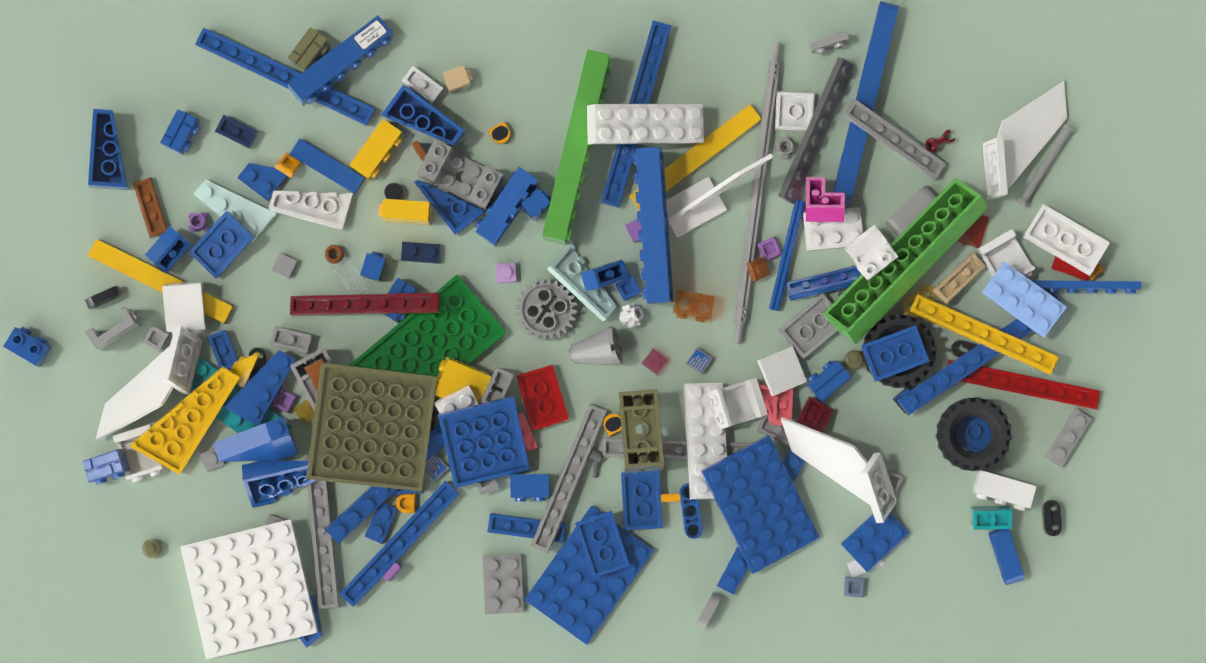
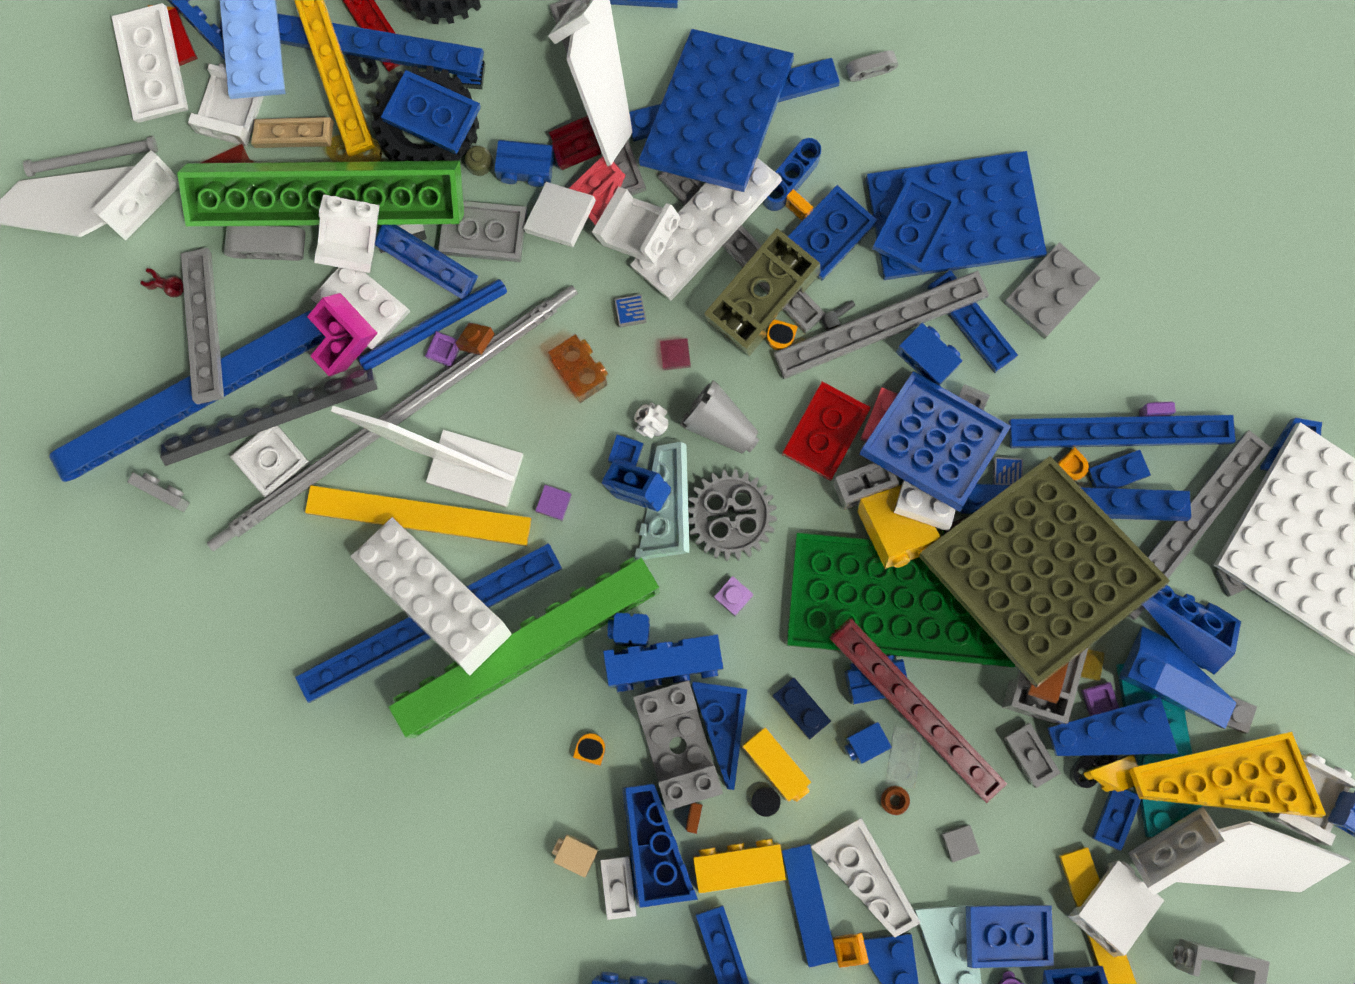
camera: 135 degrees left, 5 degrees down
light grey plate [143,325,169,351] -> none
blue brick [633,147,674,304] -> none
light grey plate [774,136,797,159] -> none

